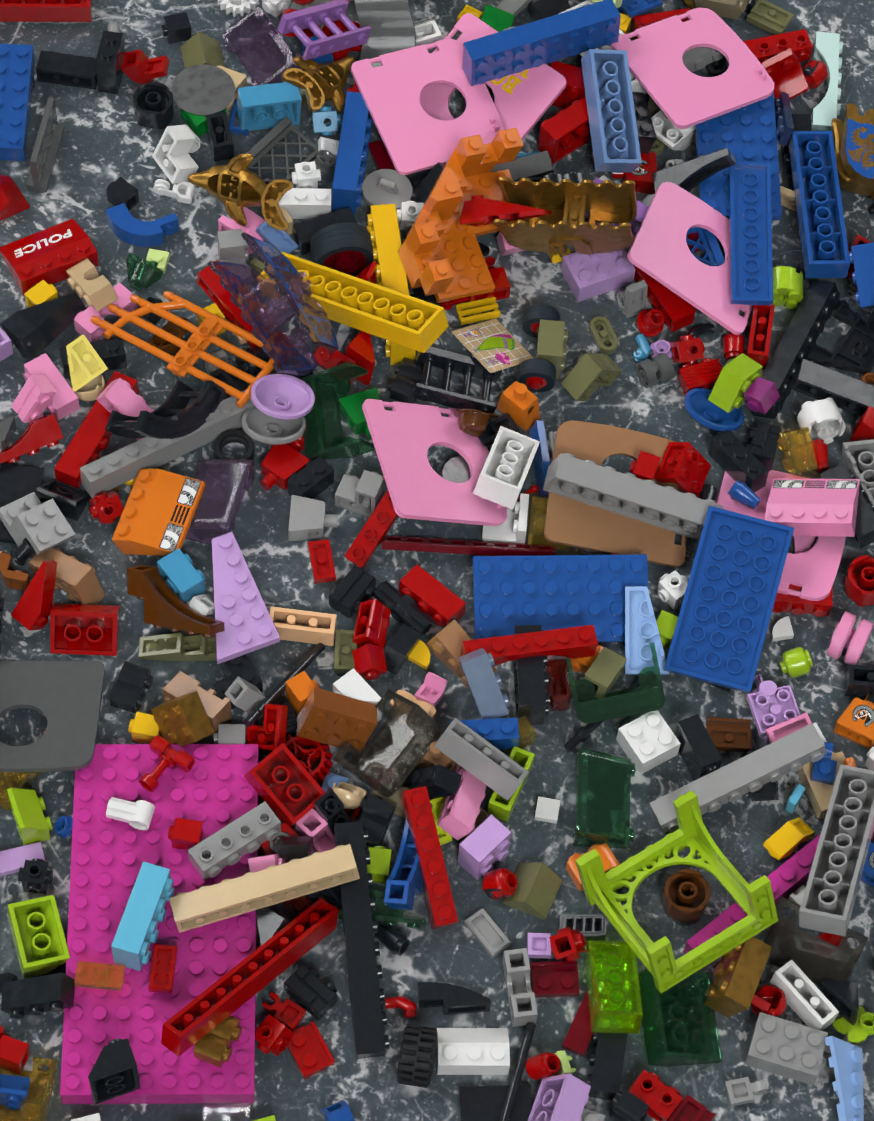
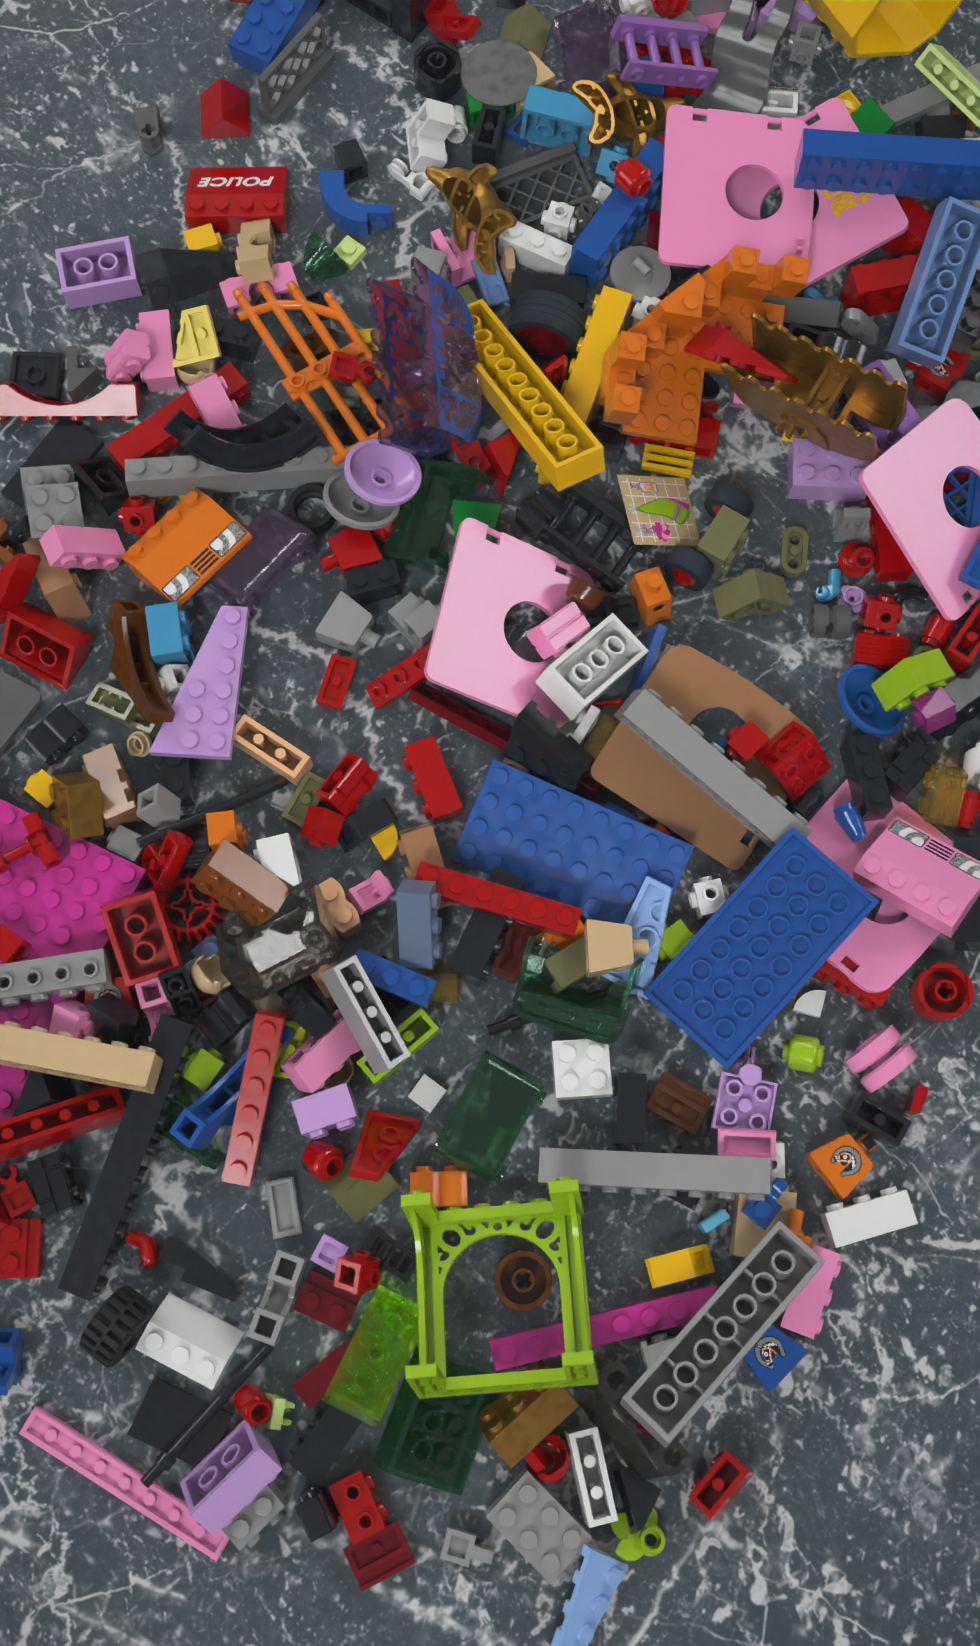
camera: 30 degrees right, 15 degrees up
black brick [329,565,376,618] -> none
black piece [373,581,434,635] -> none
black cone [374,925,410,956] -> none
none -> bright pink brick [39,525,126,571]
none -> tan plate [127,730,152,757]
none -> red plate [328,351,376,385]
none -> red wing [350,1109,423,1182]
none -> black wedge [504,700,594,793]
none -> bright pink brick [527,602,590,659]
none -> tan torso [584,919,649,977]
none -> red head [614,157,652,197]
none -> light grey beam [841,308,879,346]

